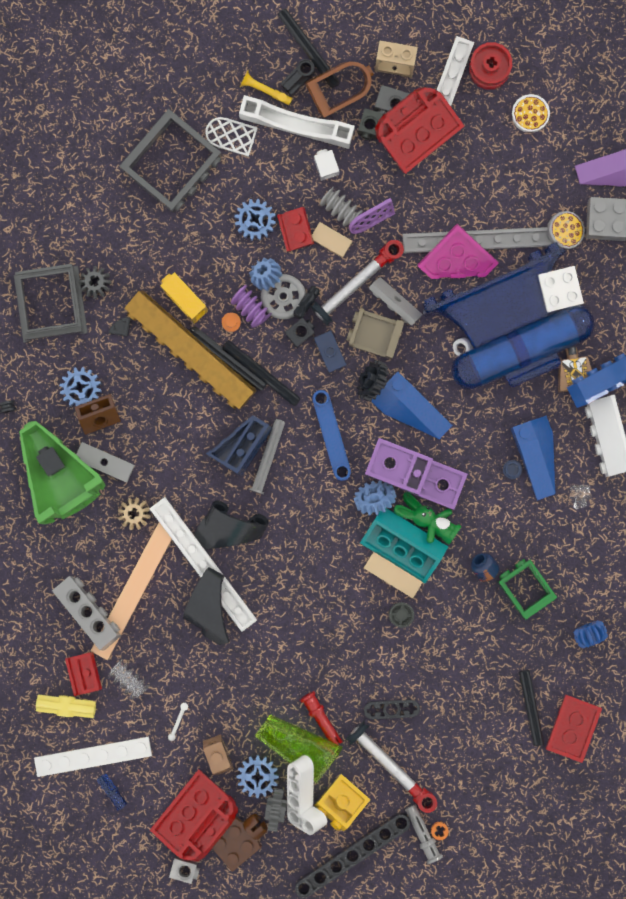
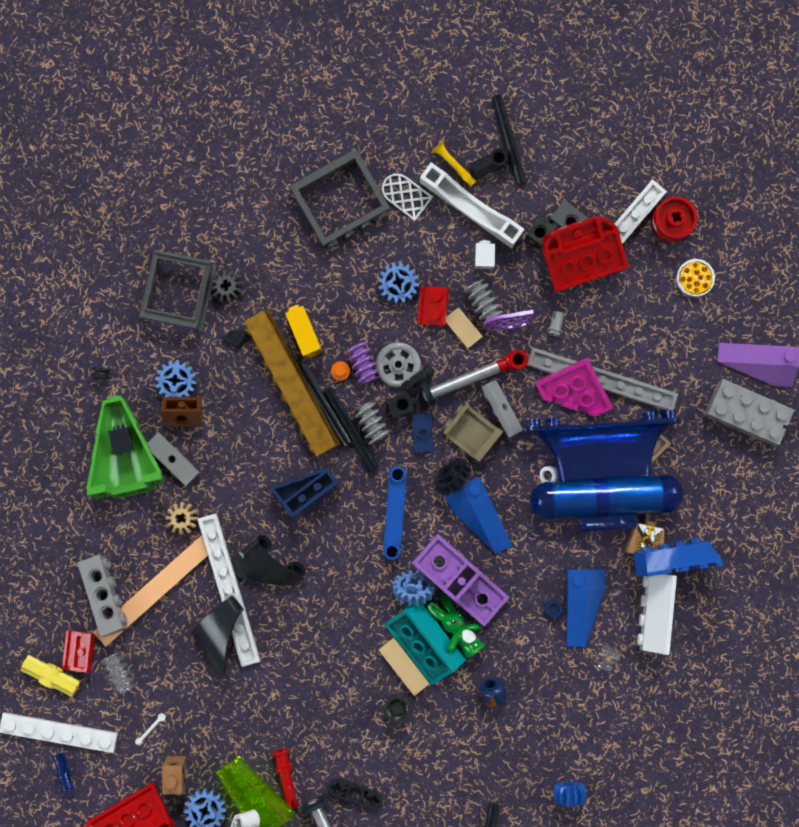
camera: 20 degrees right, 0 degrees up
medium blue gear [249,258,283,291] -> none
light grey axle [249,419,285,495] -> none
dark orange window [305,61,374,118] -> none
tan window [375,41,418,77] -> none
green window [497,559,557,620] -> none
white plate [538,266,584,312] -> none
tile [547,211,585,249] -> none
none -> light grey piece [352,402,389,445]
none -> light grey pin [547,311,565,336]

